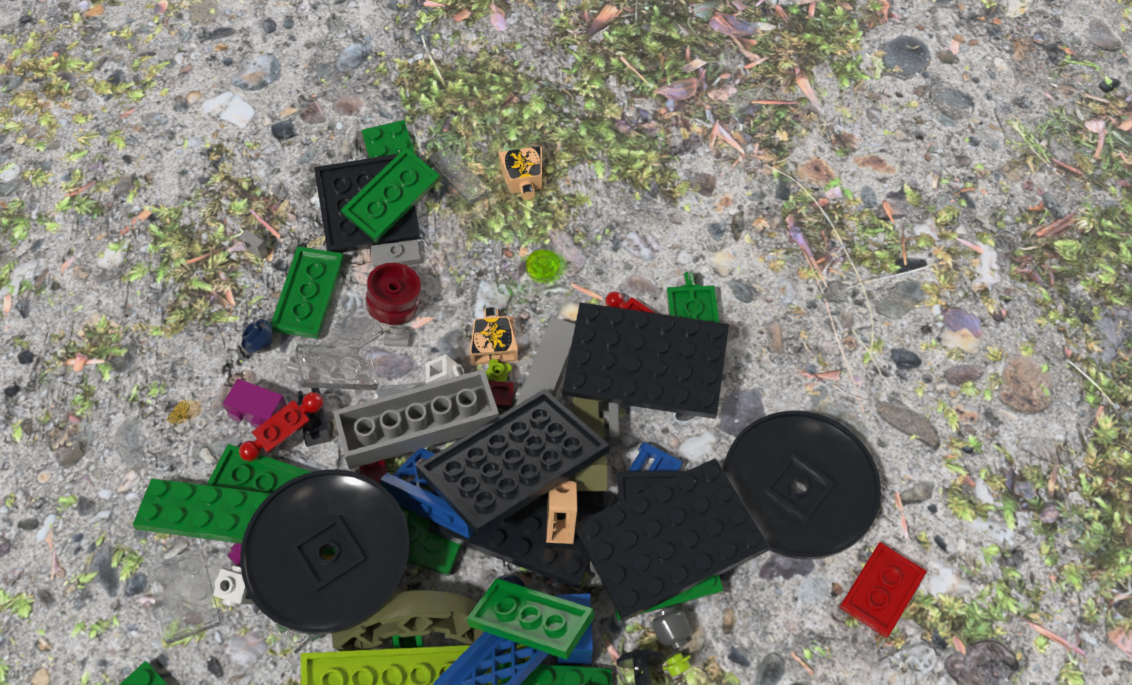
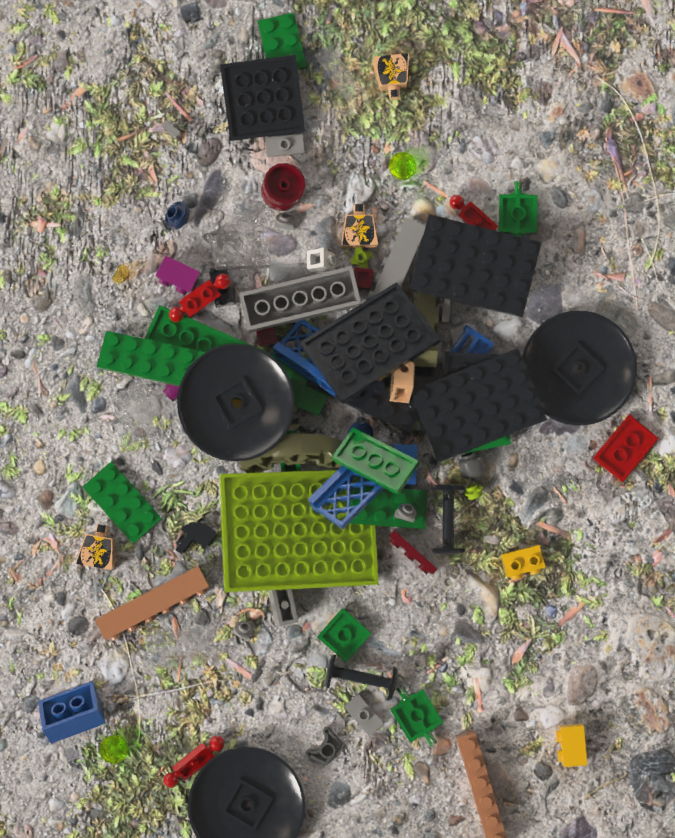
camera: 10 degrees right, 25 degrees up
white brick [213,565,255,607] -> none
green plate [271,246,344,339] -> none
green plate [341,147,440,242] -> none

